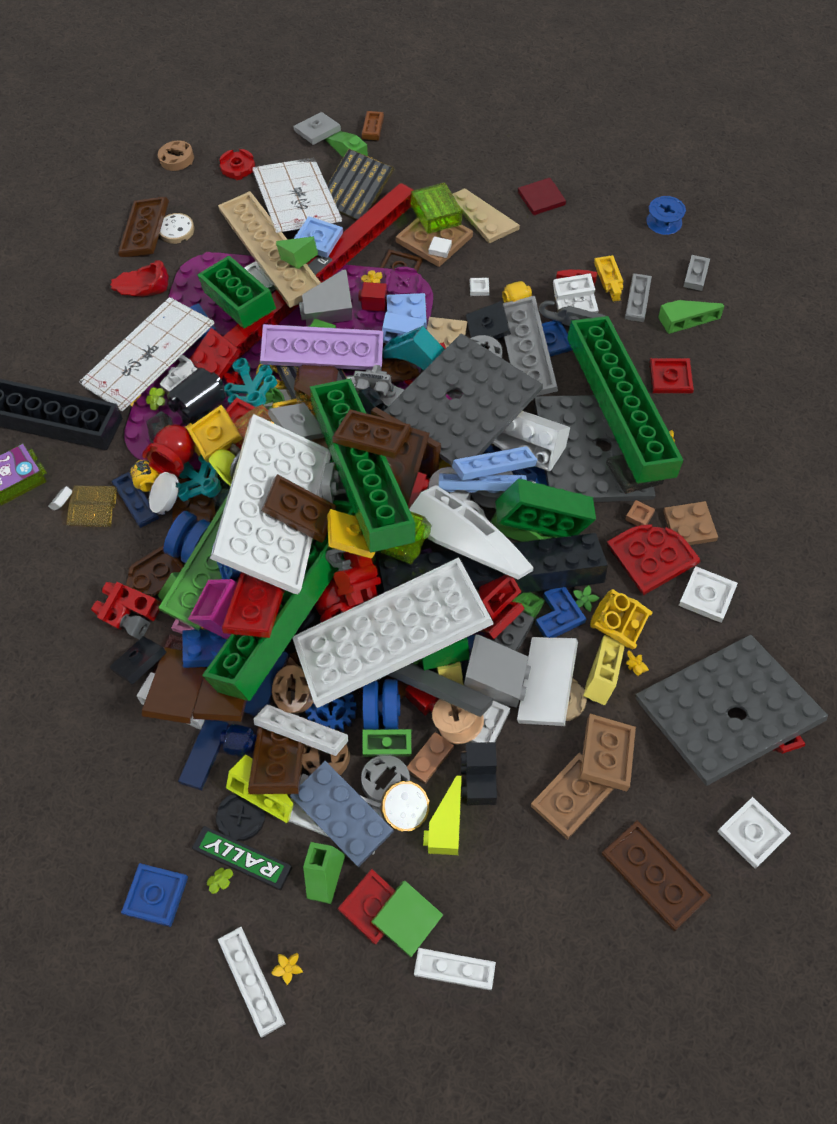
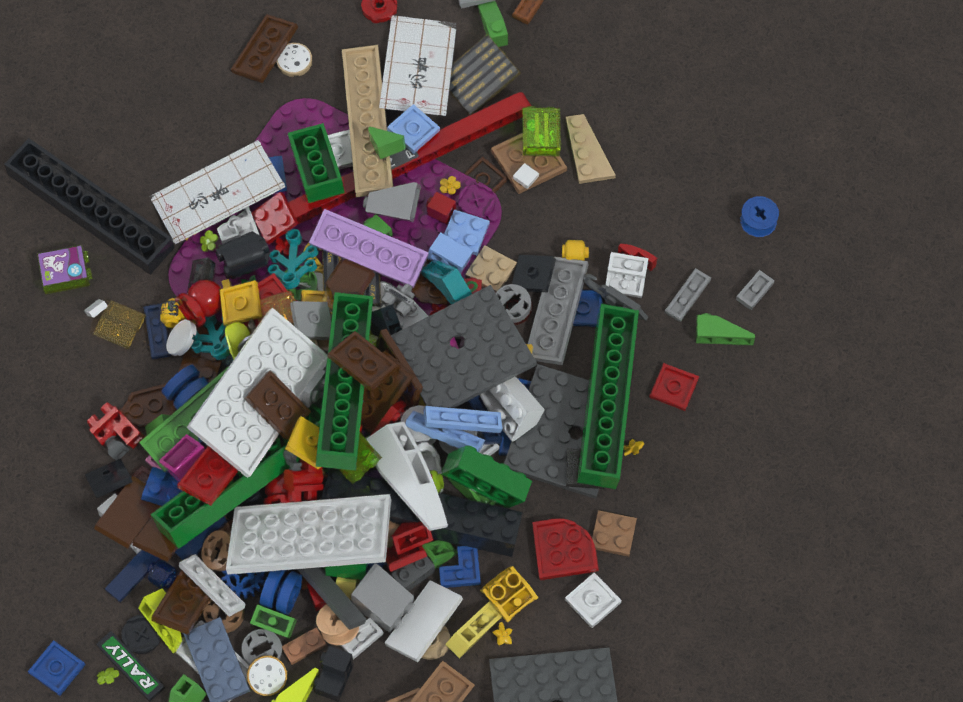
camera: 20 degrees right, 5 degrees up
red hair [110,260,169,296] -> none
white tile [470,278,489,296] -> none
dark red tile [518,178,566,216] -> none
bright green plant [573,585,600,611] -> none
yellow hinge [594,255,623,301] -> none
nougat plate [625,500,655,526] -> none

